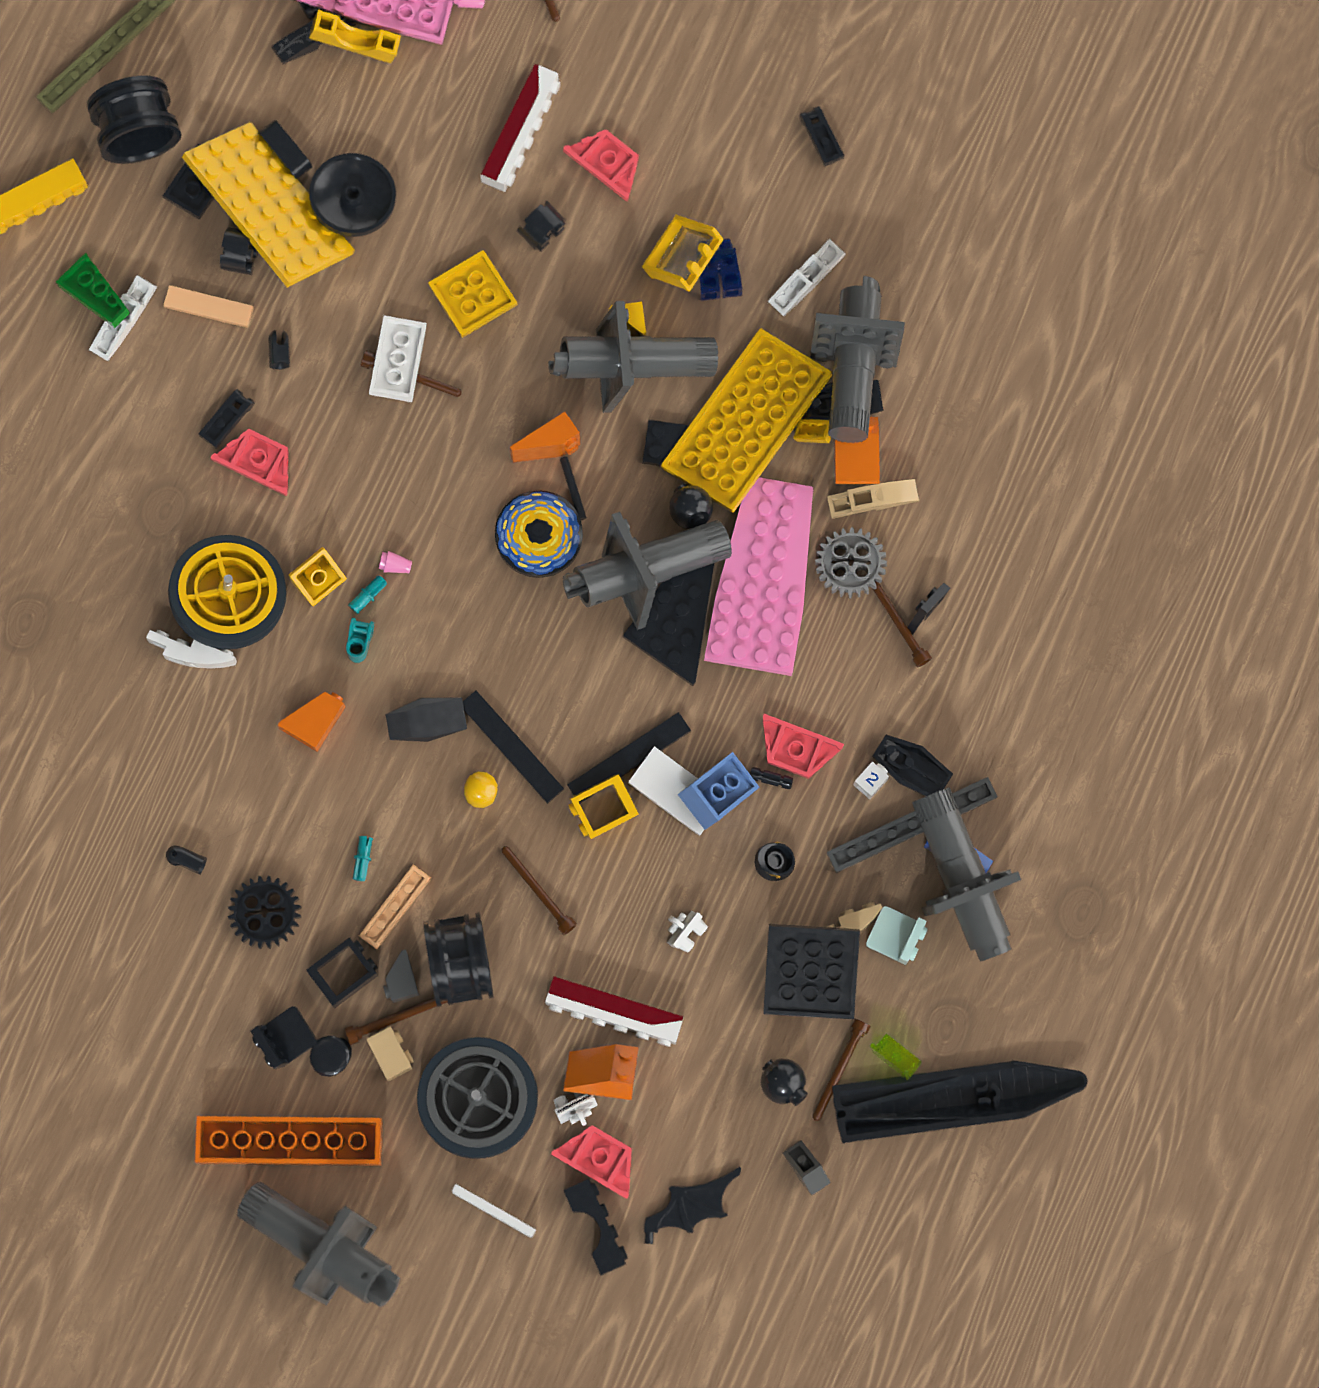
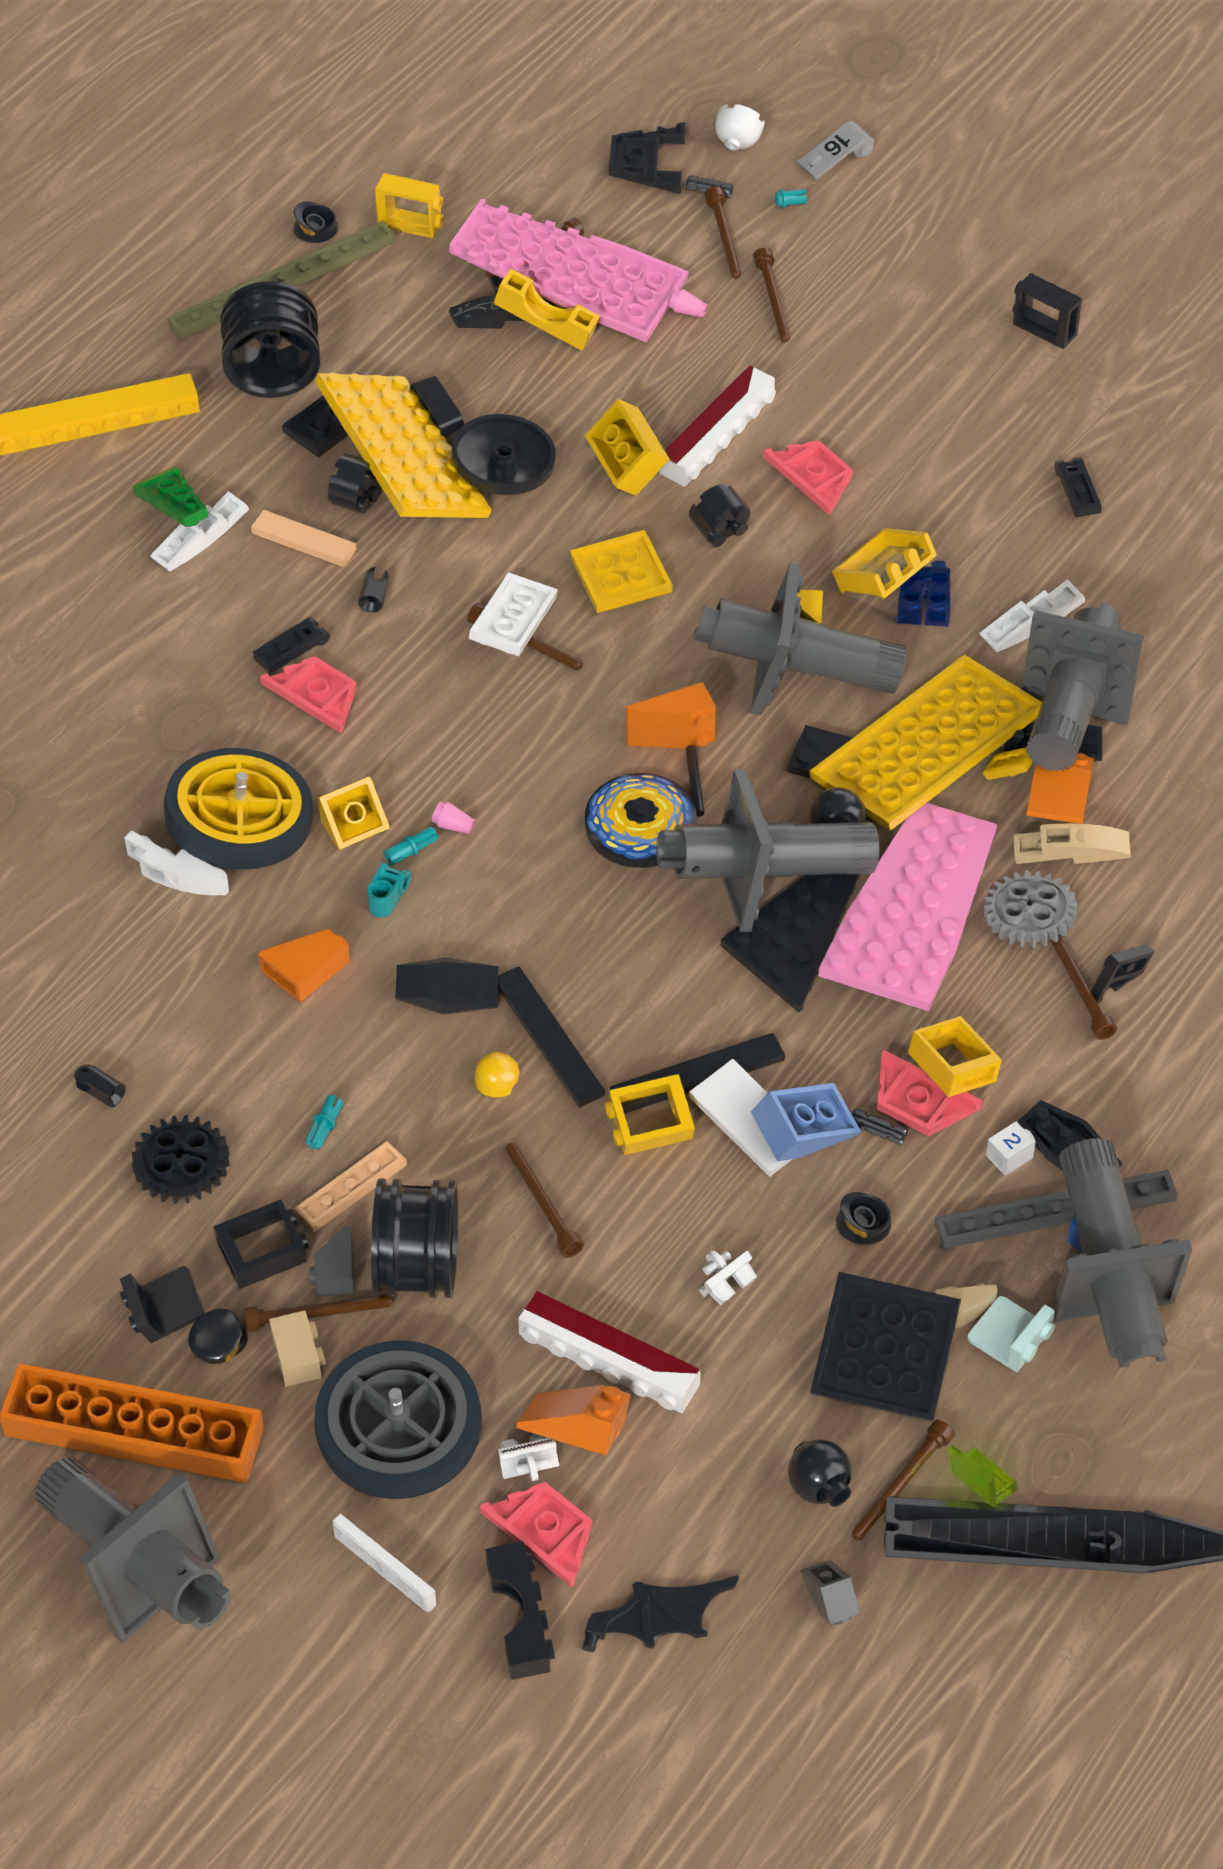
camera: 15 degrees right, 25 degrees down
none -> yellow brick [585,399,670,496]
none -> yellow window [908,1016,1002,1097]

